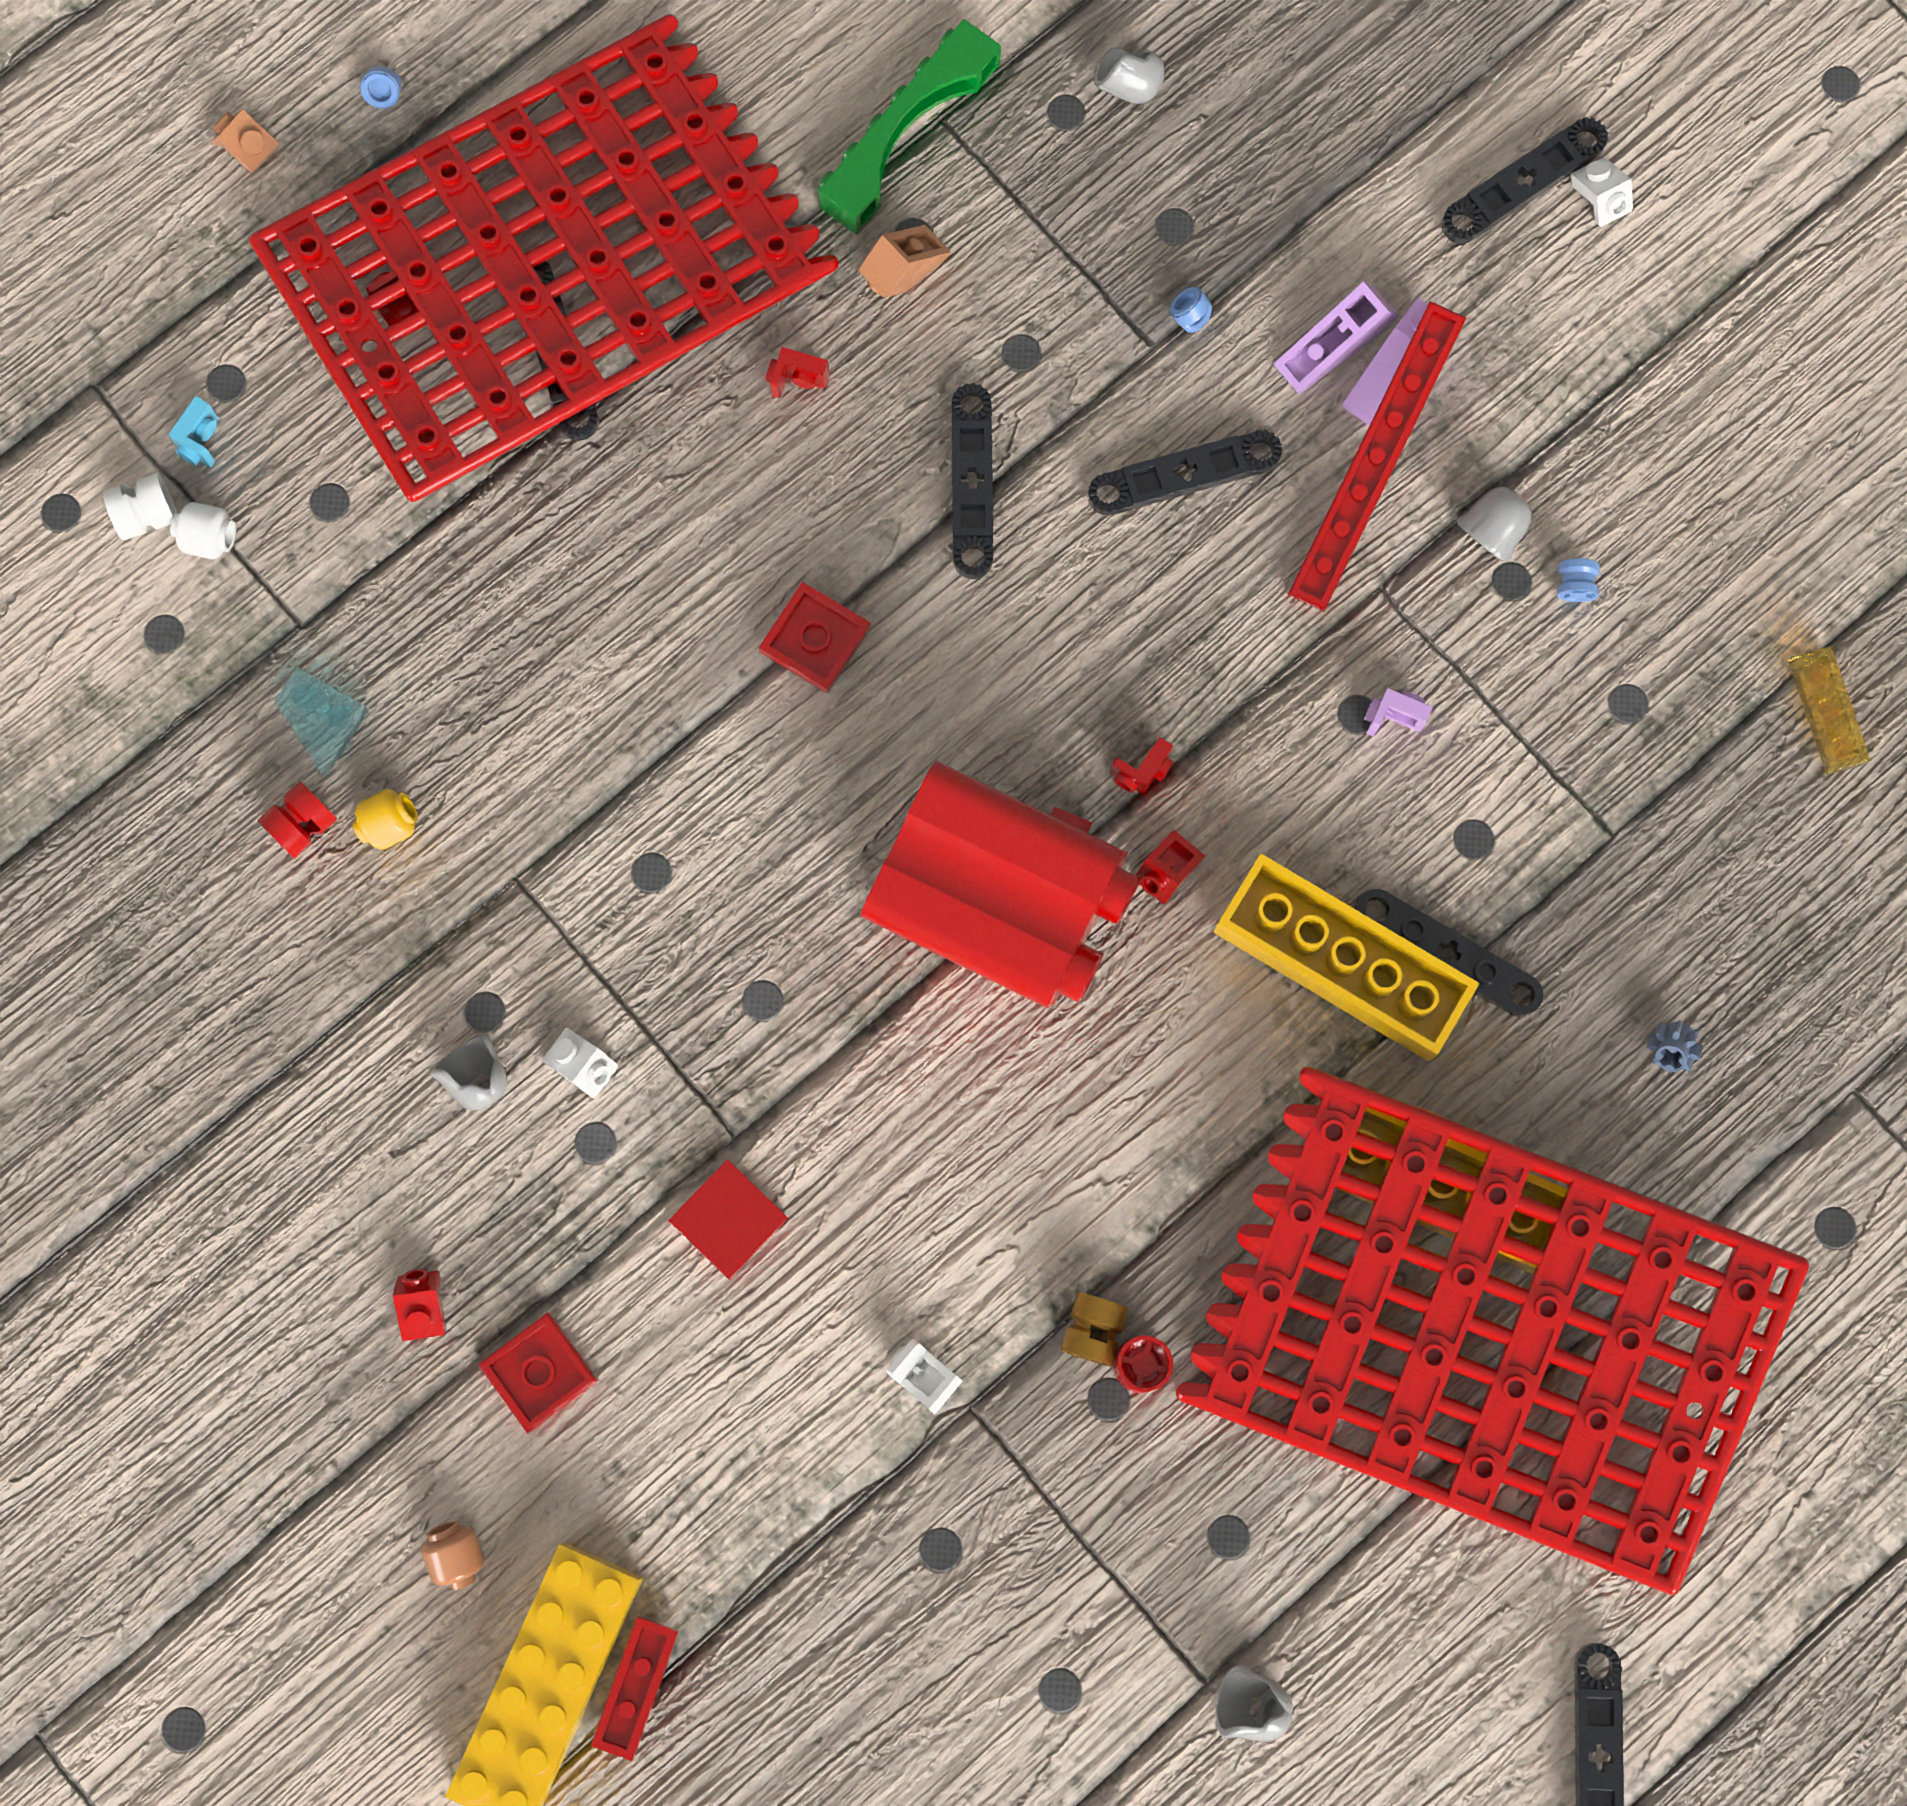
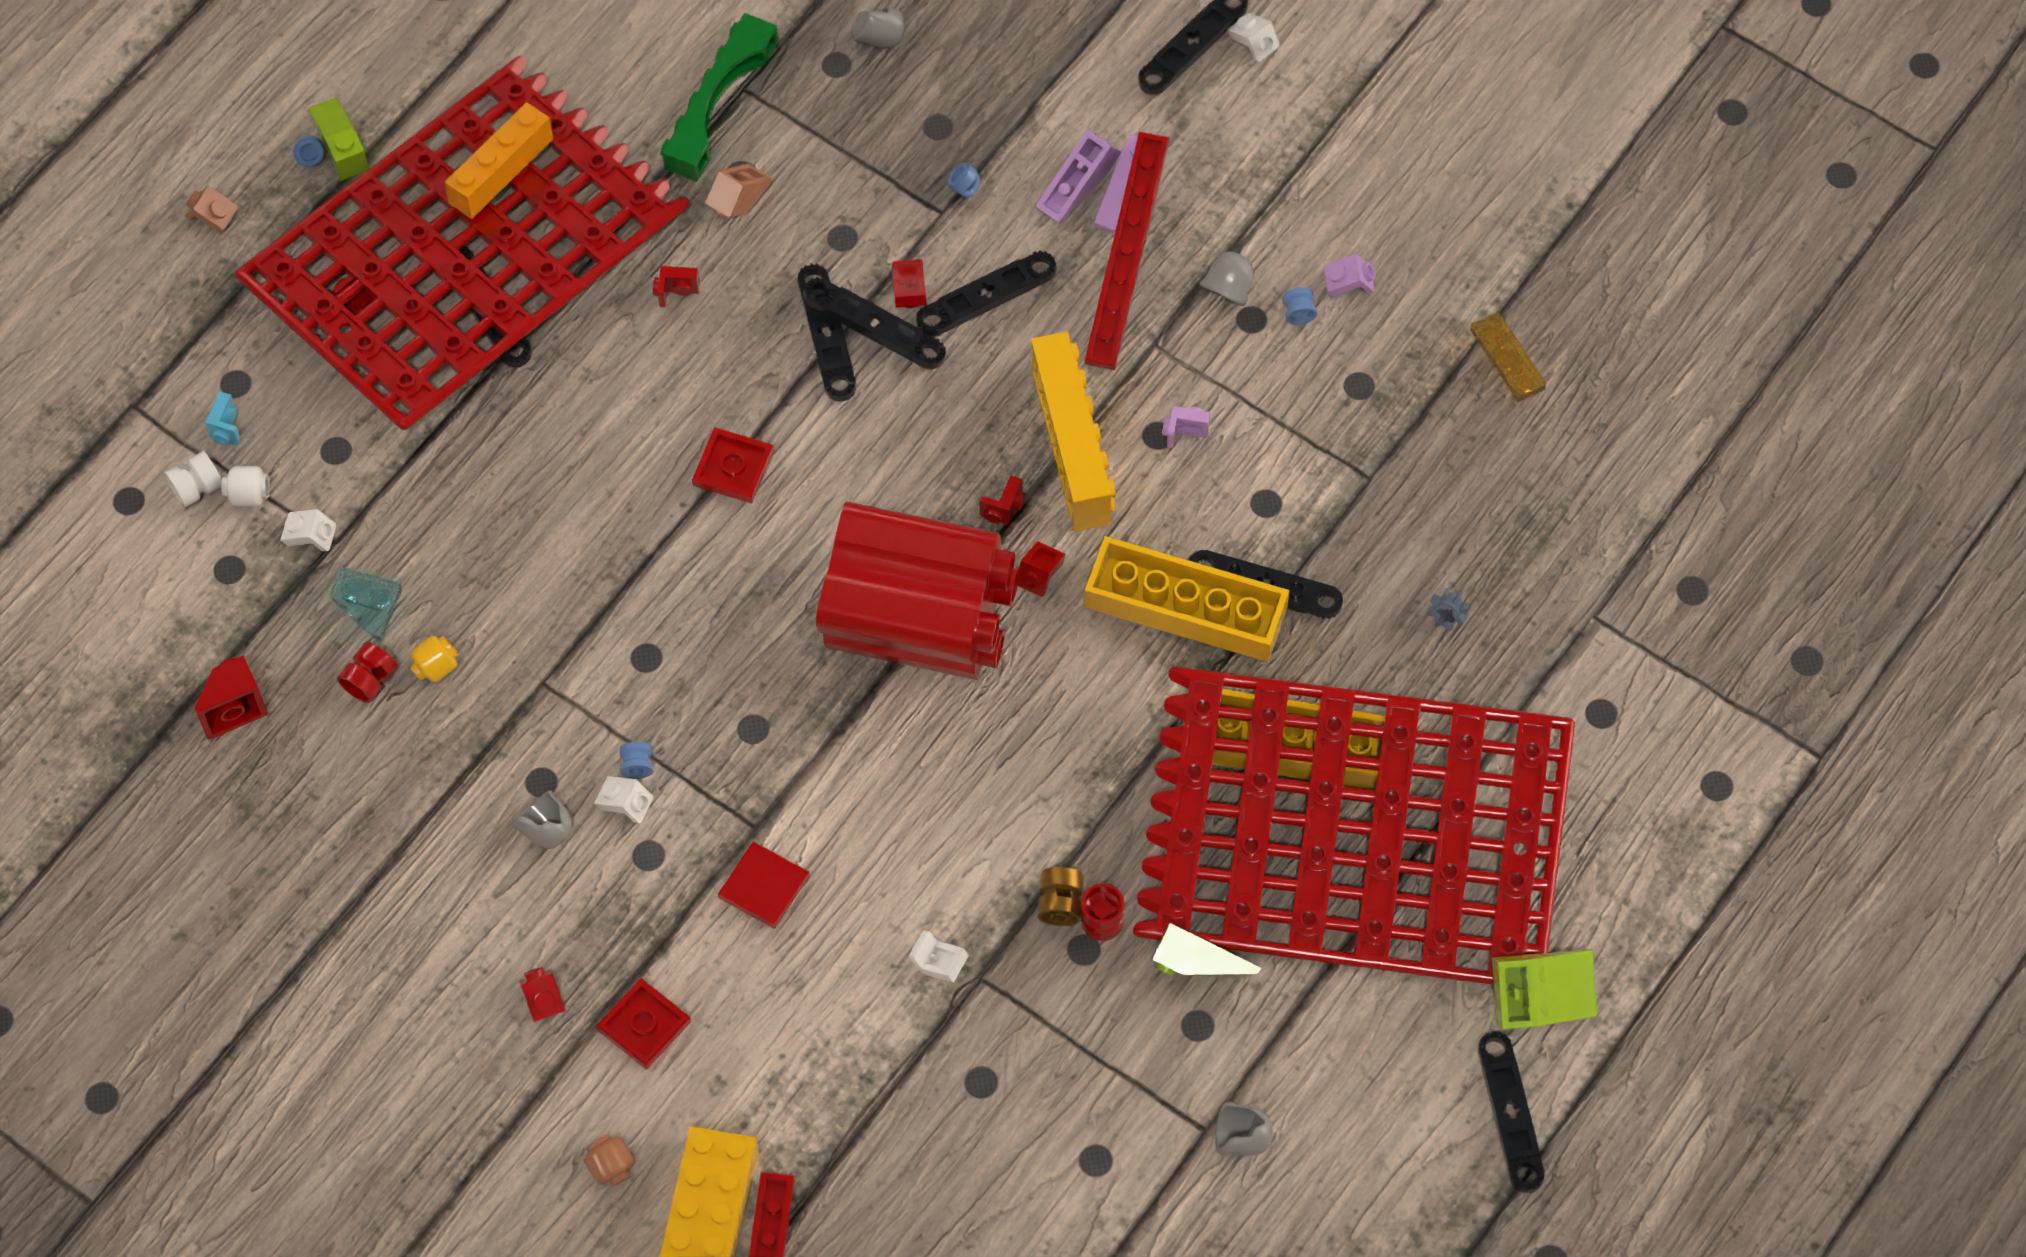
camera: 10 degrees left, 15 degrees down
none -> red slope [195,655,268,741]
none -> white bracket [280,509,336,552]
none -> lime slope [308,97,369,181]
none -> light orange brick [445,102,553,219]
none -> medium blue wheel [620,742,653,779]
none -> black piece [803,277,946,369]
none -> red bracket [892,259,926,308]
none -> yellow brick [1031,331,1116,532]
none -> slope [1152,923,1261,977]
none -> lavender bracket [1324,254,1375,297]
none -> lime slope [1492,949,1598,1029]

